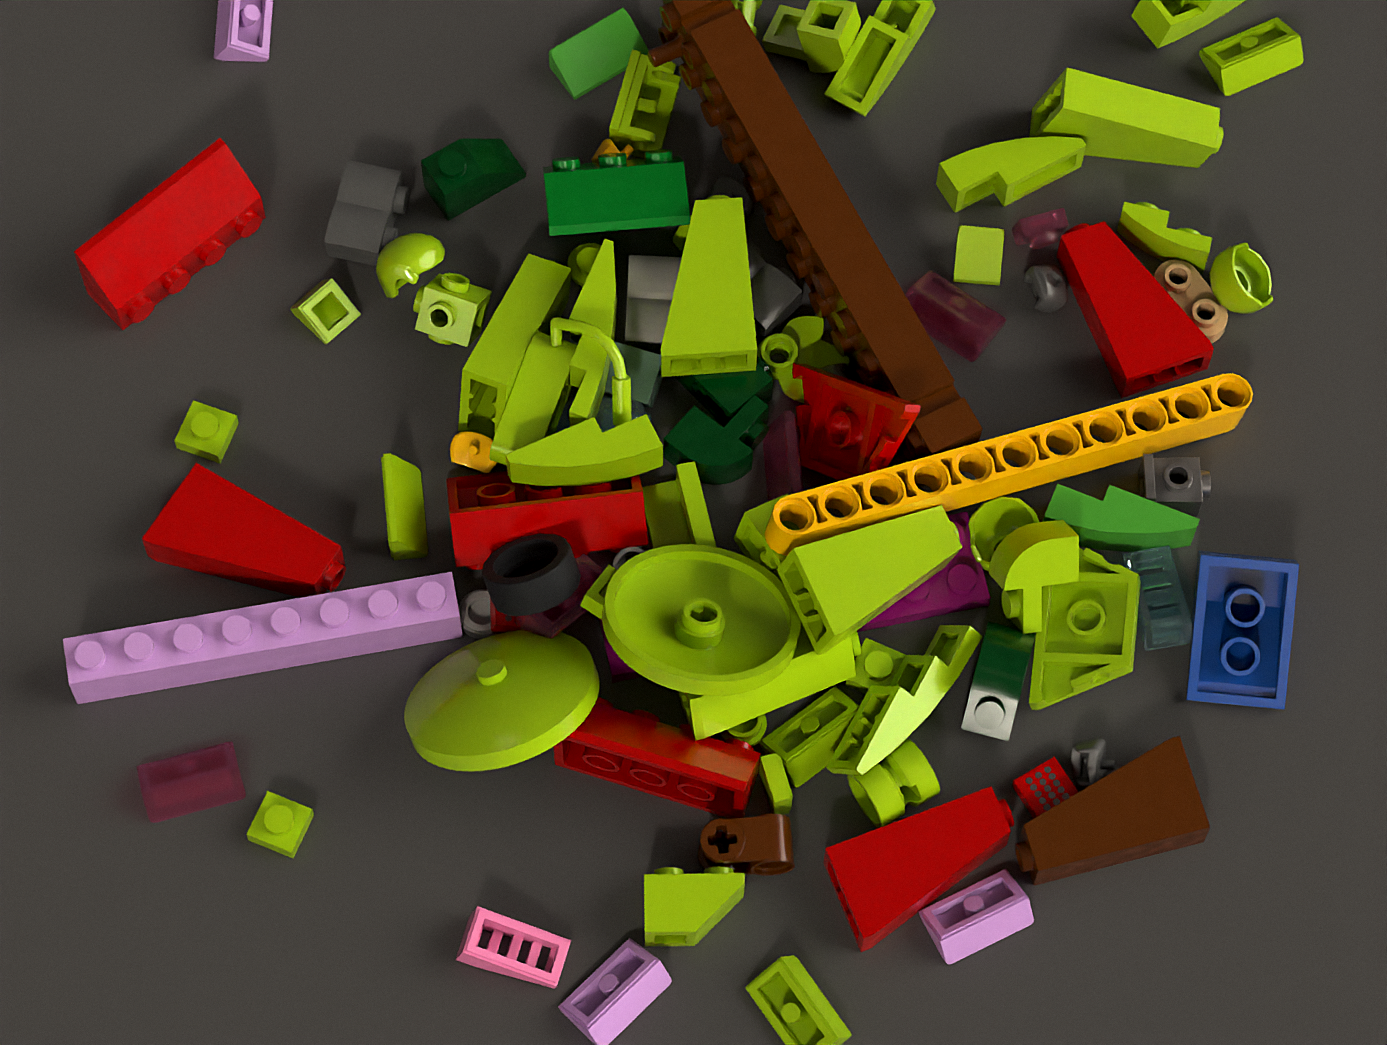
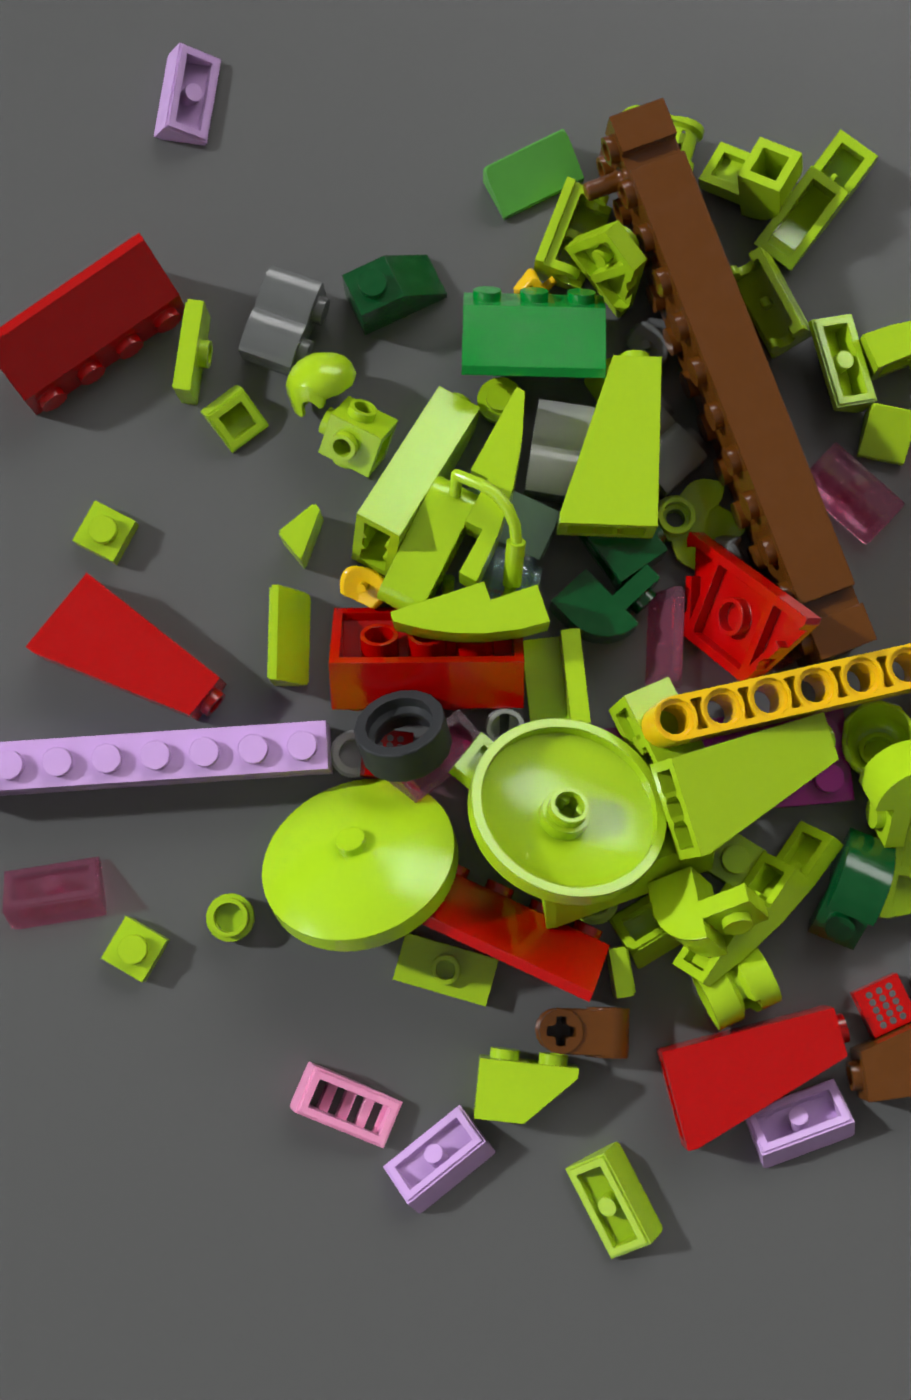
camera: 10 degrees right, 15 degrees up
none -> lime plate [172,299,213,405]
none -> lime plate [206,893,255,942]
none -> lime slope [278,504,324,569]
none -> lime plate [392,933,499,1007]
none -> lime wing [564,220,647,318]
none -> lime brick [647,866,769,957]
none -> lime hinge [730,246,812,359]
none -> lime slope [808,314,877,413]

